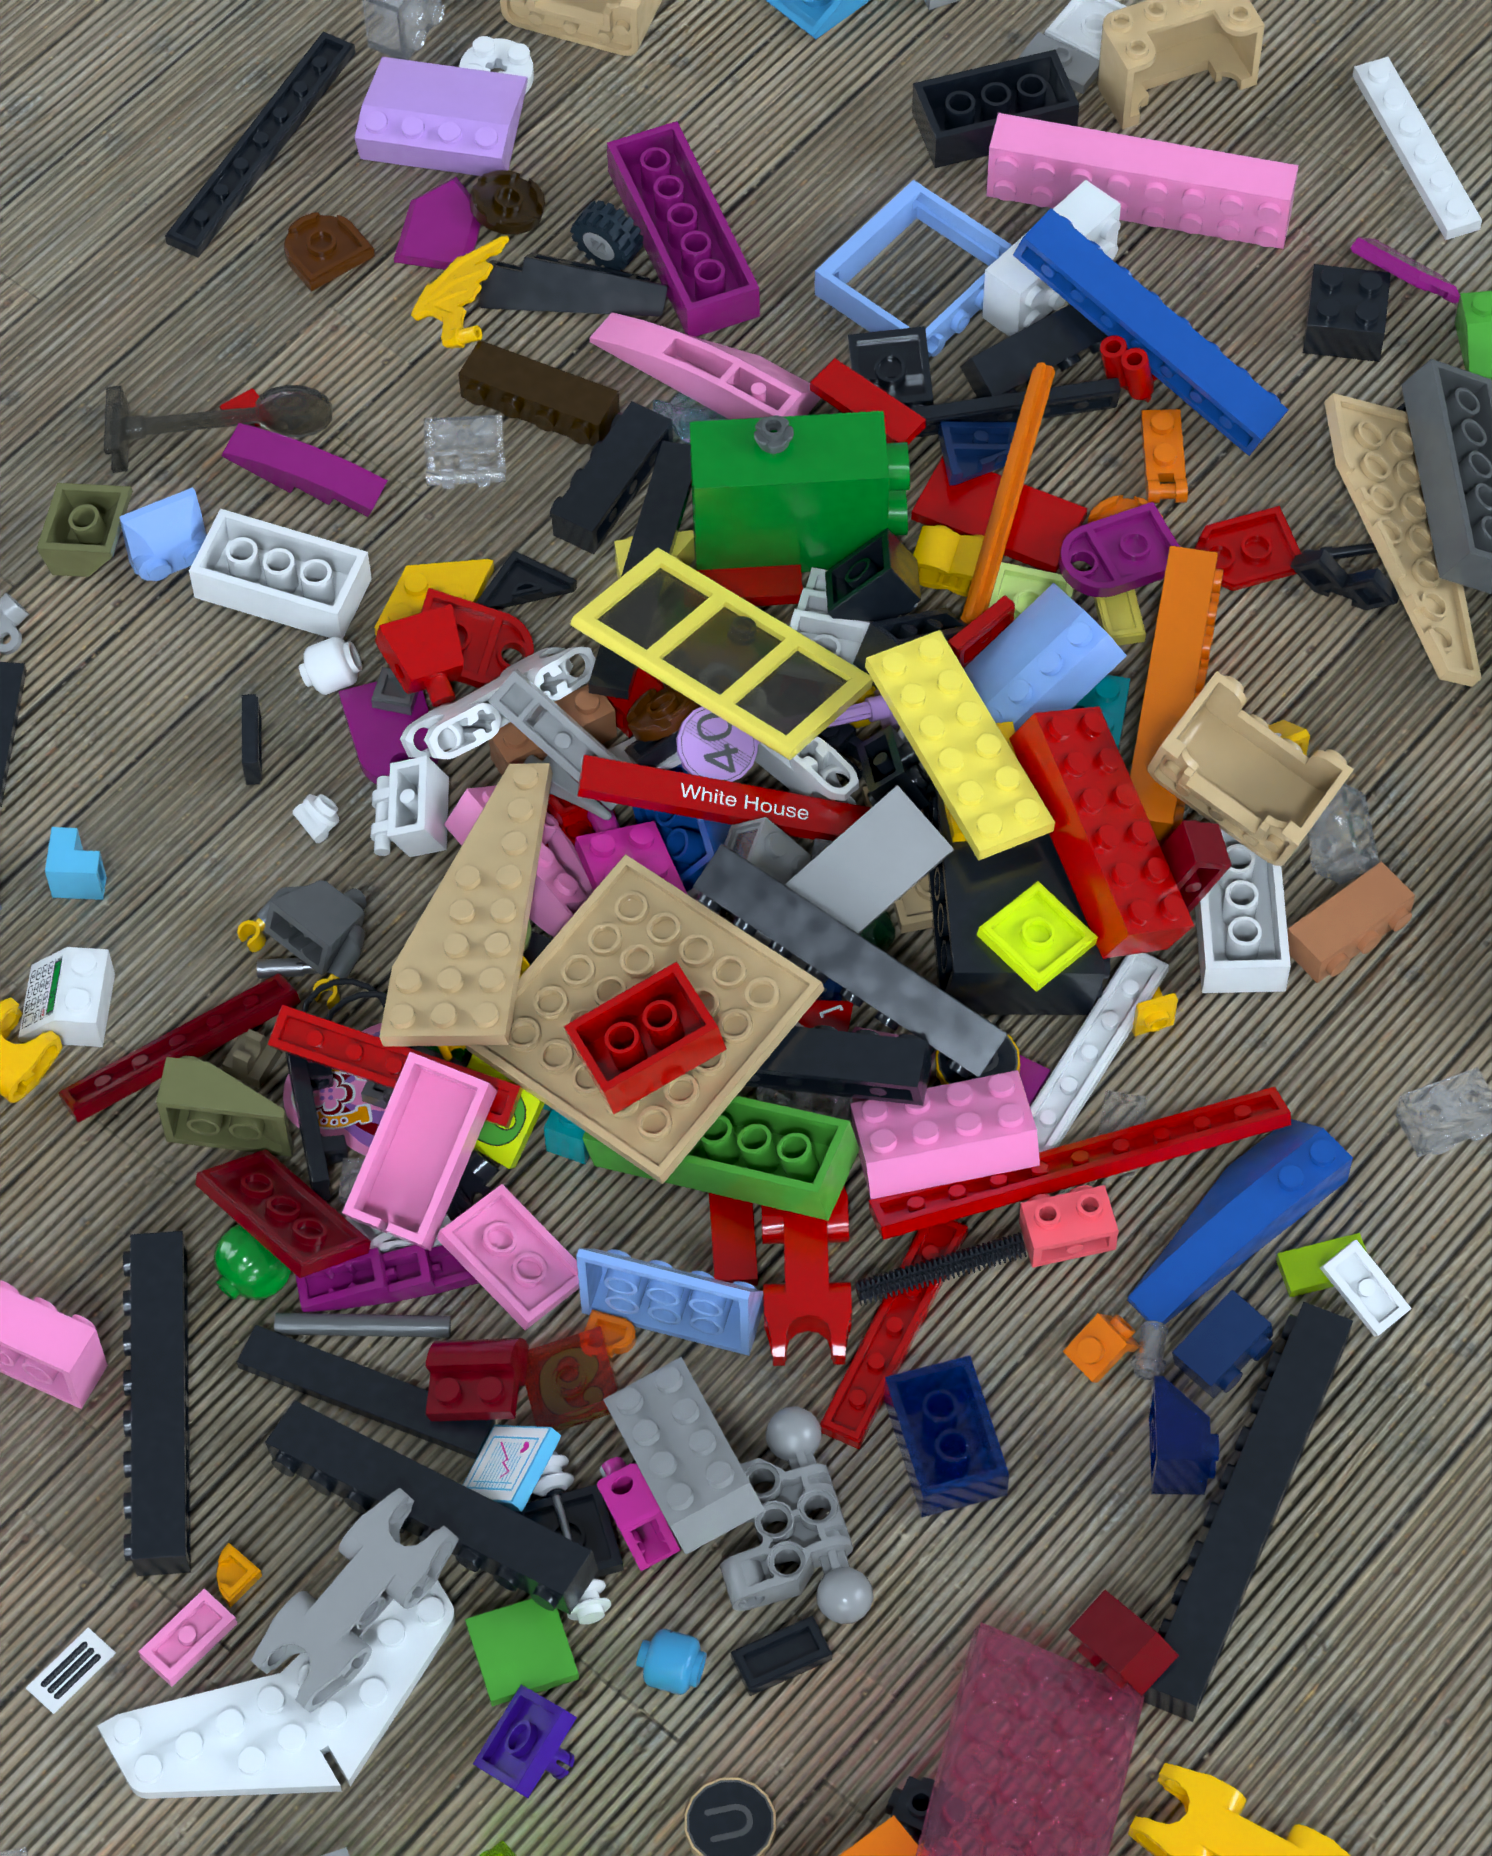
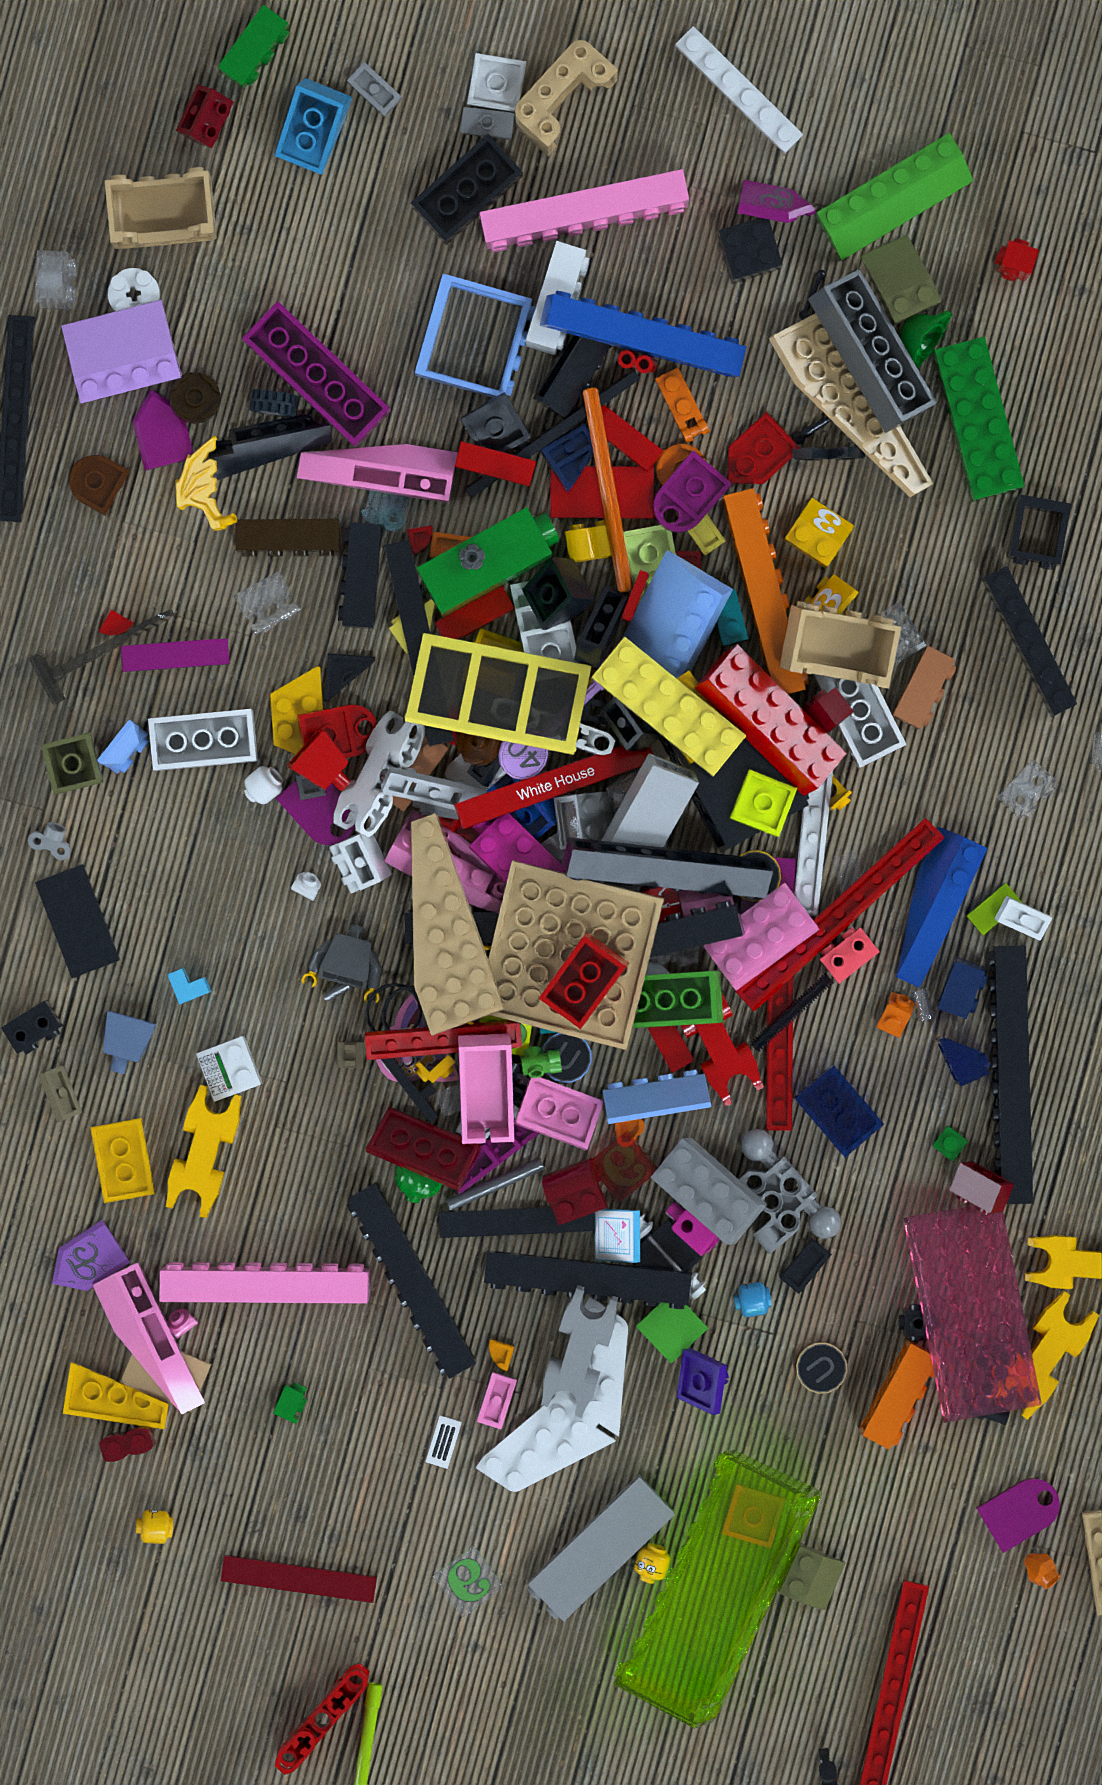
camera: 25 degrees left, 30 degrees up
dark red tile [58,973,301,1123] -> none
olive slope [156,1056,294,1157] -> none
black tile [241,694,262,785] -> none
none -> yellow bracket [415,1054,455,1083]
none -> bright green plate [521,1046,562,1078]
none -> black tile [542,1033,592,1083]
none -> red tile [587,405,664,473]
none -> yellow slope [783,498,854,569]
none -> green plate [932,1125,968,1162]

